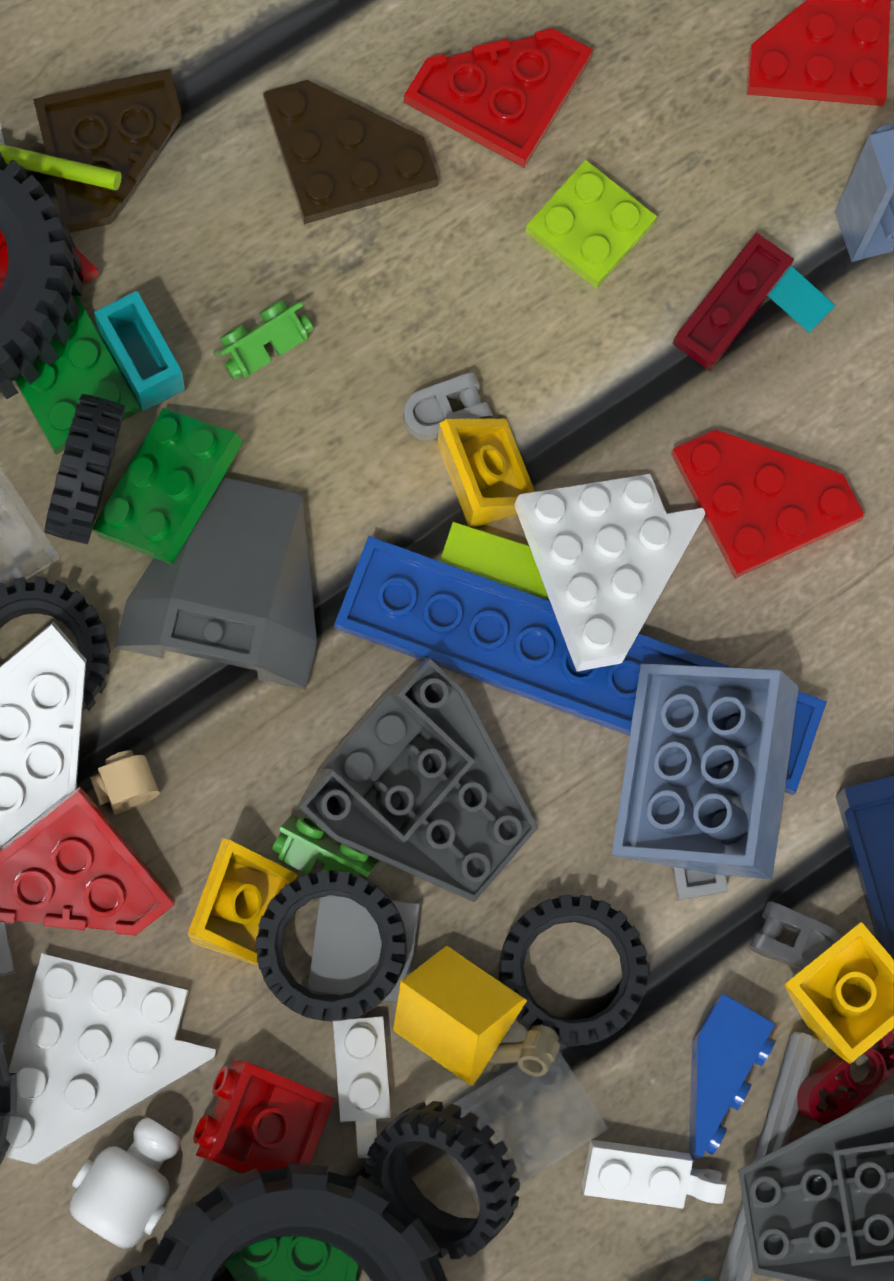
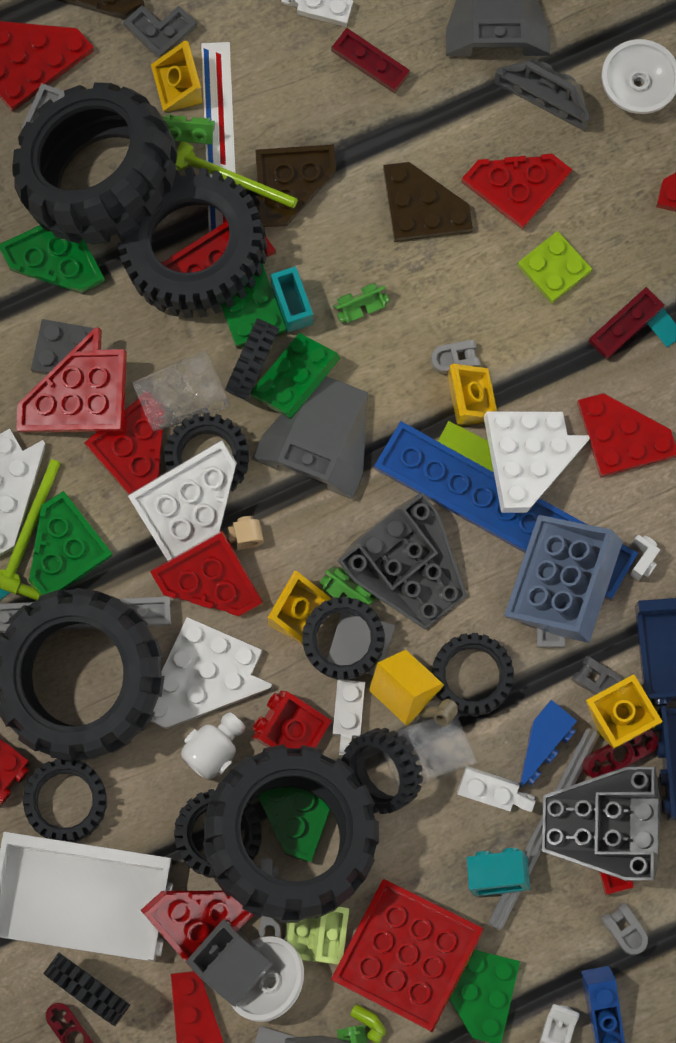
camera: 15 degrees right, 0 degrees up
none -> white bracket [630,535,661,581]

